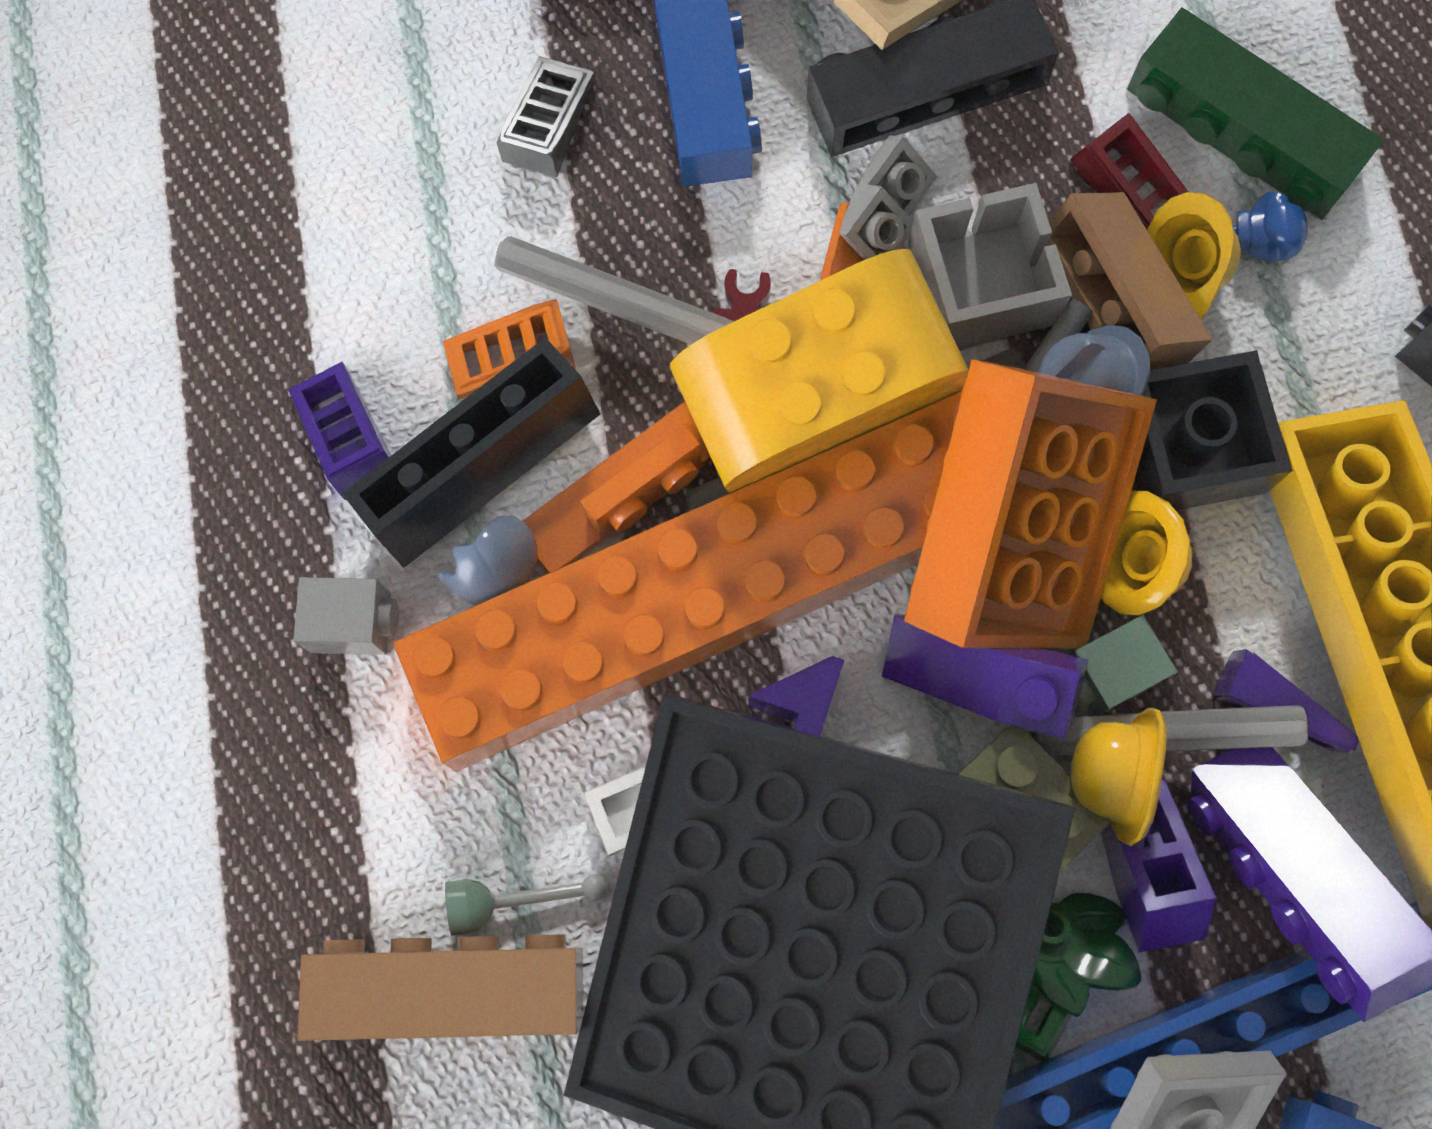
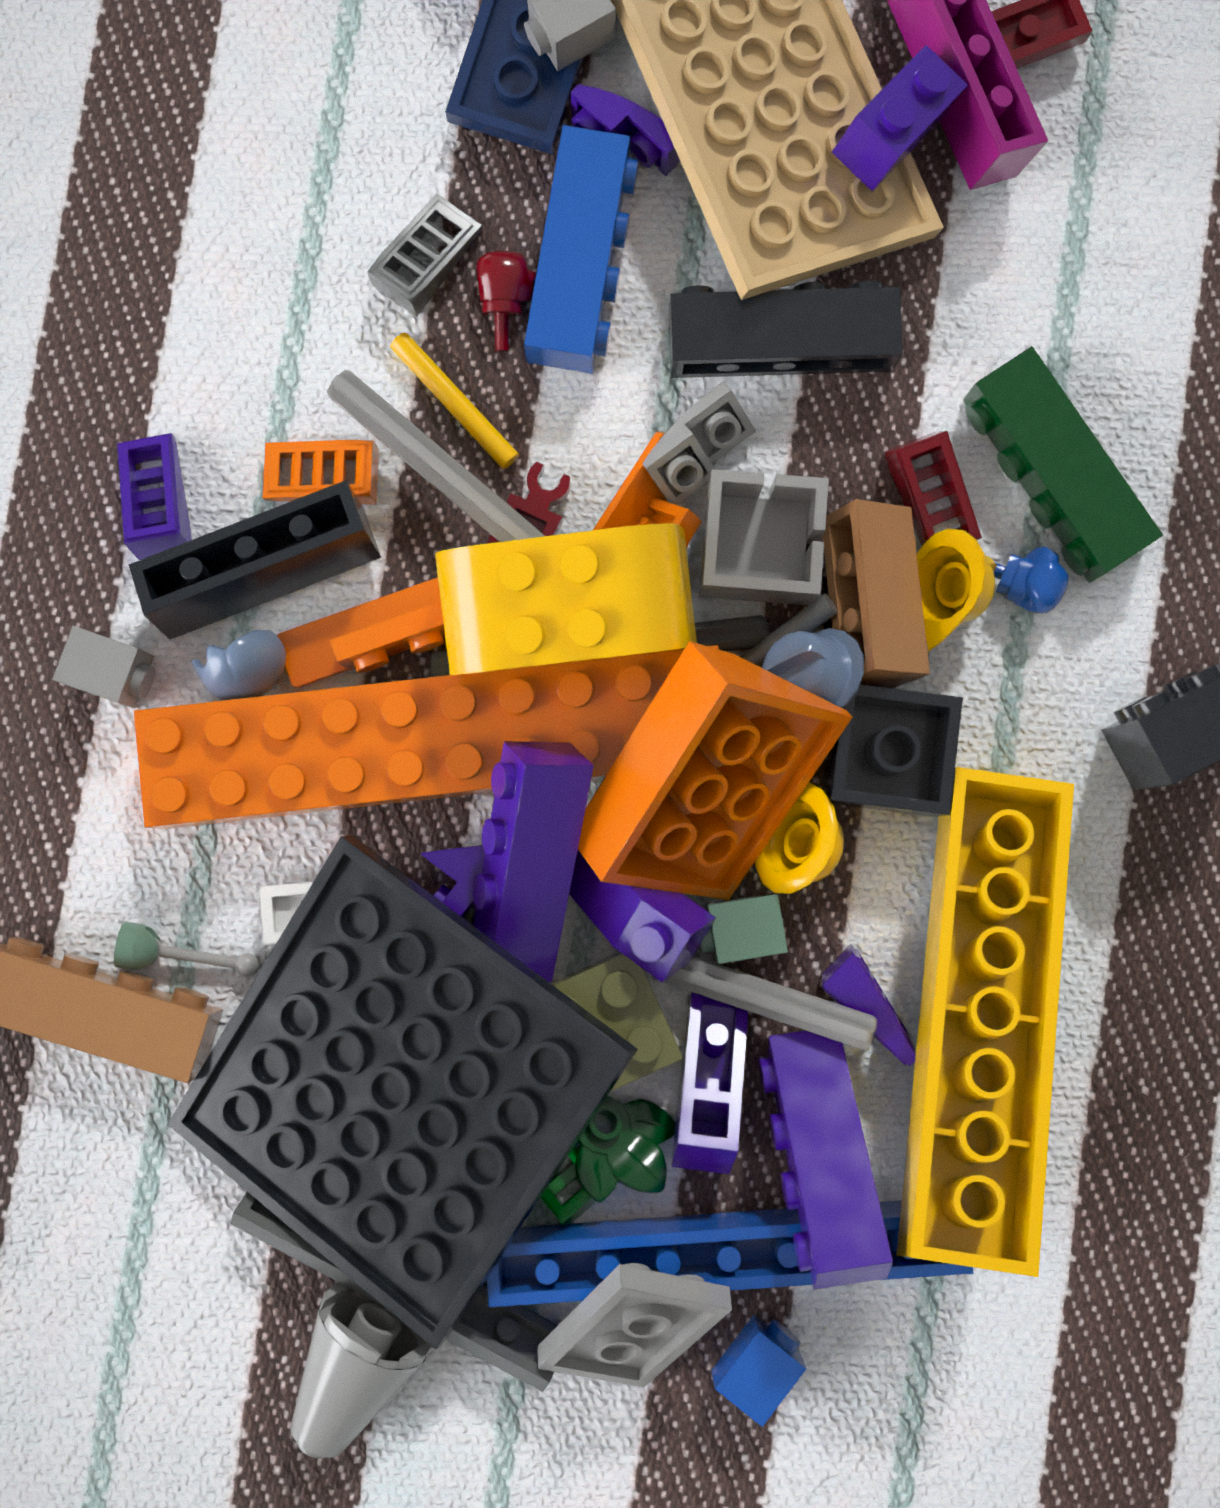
camera: 15 degrees right, 10 degrees up
yellow hat [1071,708,1167,846] -> none
none -> yellow bar [390,332,519,470]
none -> dark purple brick [472,741,594,982]
none -> dark red piece [476,251,537,352]

